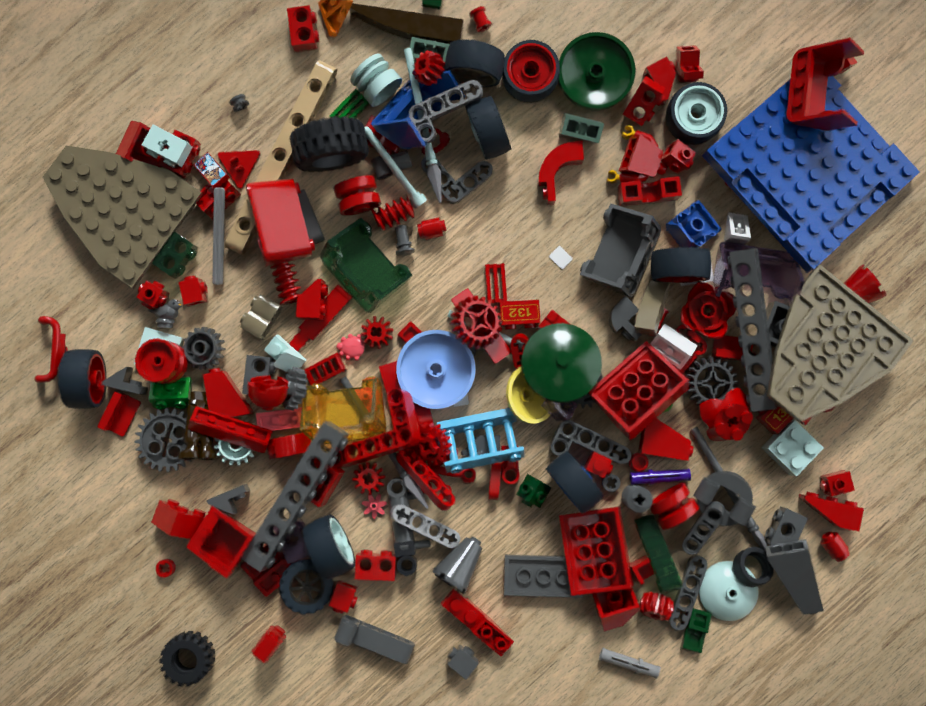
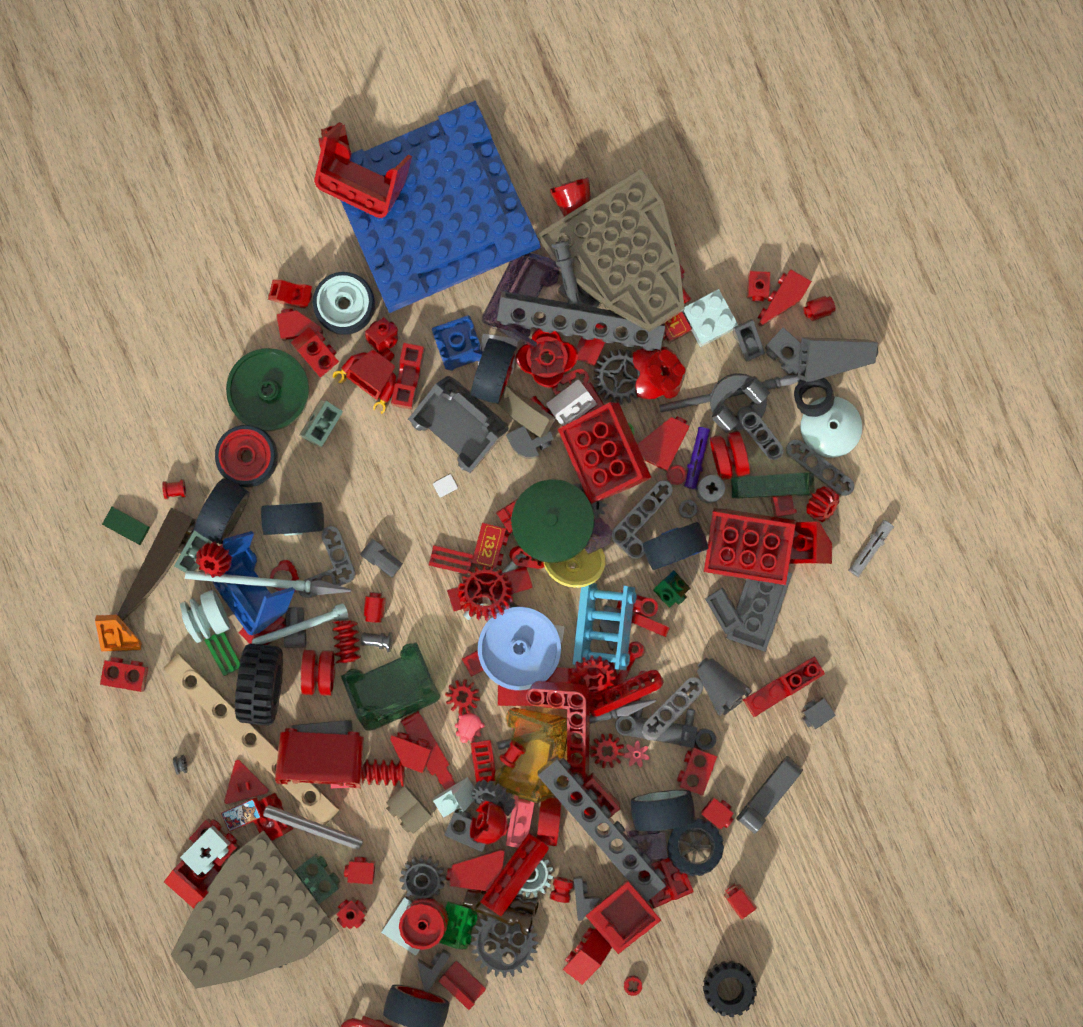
camera: 75 degrees left, 0 degrees up
dark grey animal [148,299,182,328] -> none
light grey beam [409,80,483,143] -> none
red arch [537,141,584,205] -> none
red brick [584,451,613,478] -> none
dark green slope [680,608,712,653] -> none
white slope [723,212,751,245] -> none
none -> dark grey piece [360,538,403,578]
none -> red bush [499,740,526,768]
none -> red wheel [550,877,574,903]
none -> dark grey pin [551,240,581,305]
none -> dark grey tile [705,588,744,634]
none -> dark grey slope [733,319,765,362]

